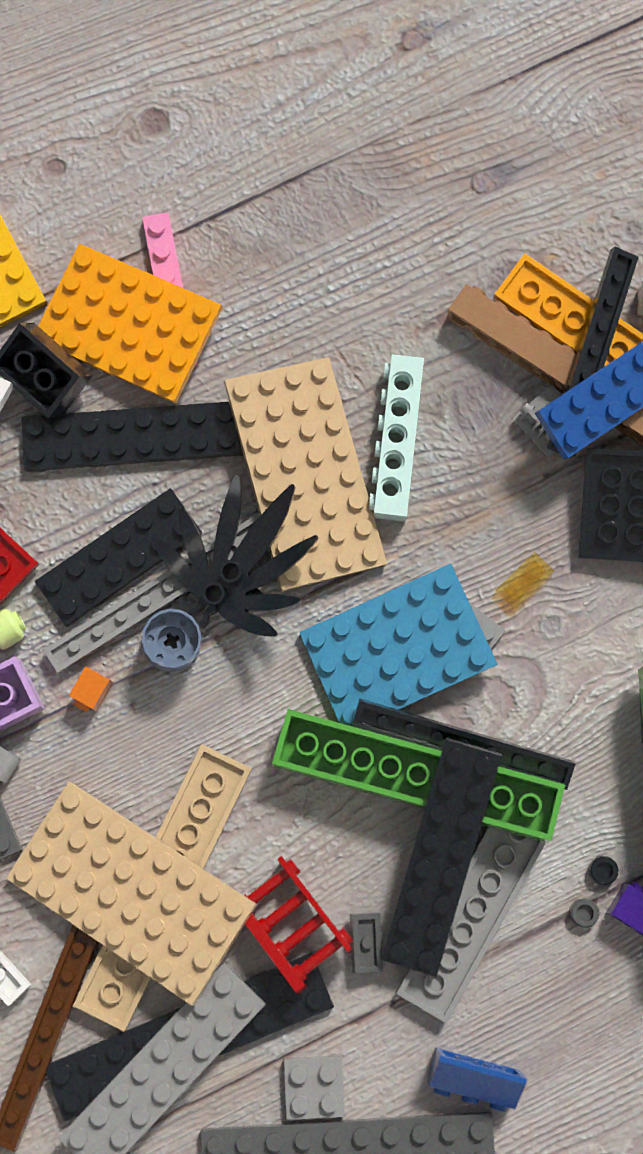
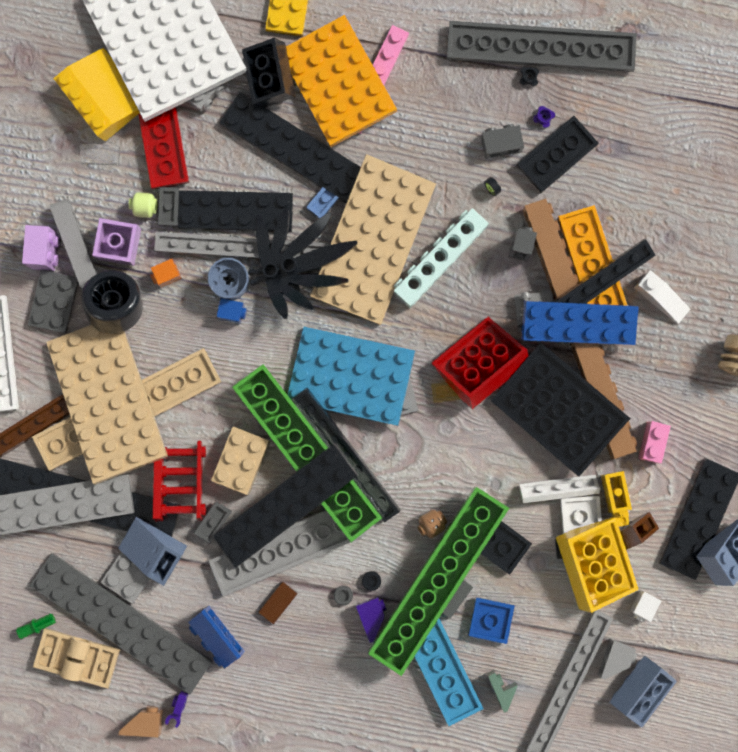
camera: 35 degrees right, 5 degrees up
none -> black wheel [81,270,143,334]
none -> sand blue slope [118,517,187,586]
none -> dark grey plate [158,187,180,227]
none -> tan brick [211,427,270,495]
none -> blue brick [217,298,247,324]
none -> reddish brown tile [258,582,298,625]
none -> medium blue plate [306,187,339,219]
none -> medium nougat head [417,509,447,538]
none -> red slope [432,316,528,409]
none -> dark grey plate [447,21,637,72]
none -> dark grey brick [481,124,524,159]
none -> black tile [484,177,501,196]
none -> dark grey brick [508,227,537,261]
none -> black plate [517,116,599,193]
none -> black plate [520,67,539,86]
none -> dark purple plate [533,106,555,128]

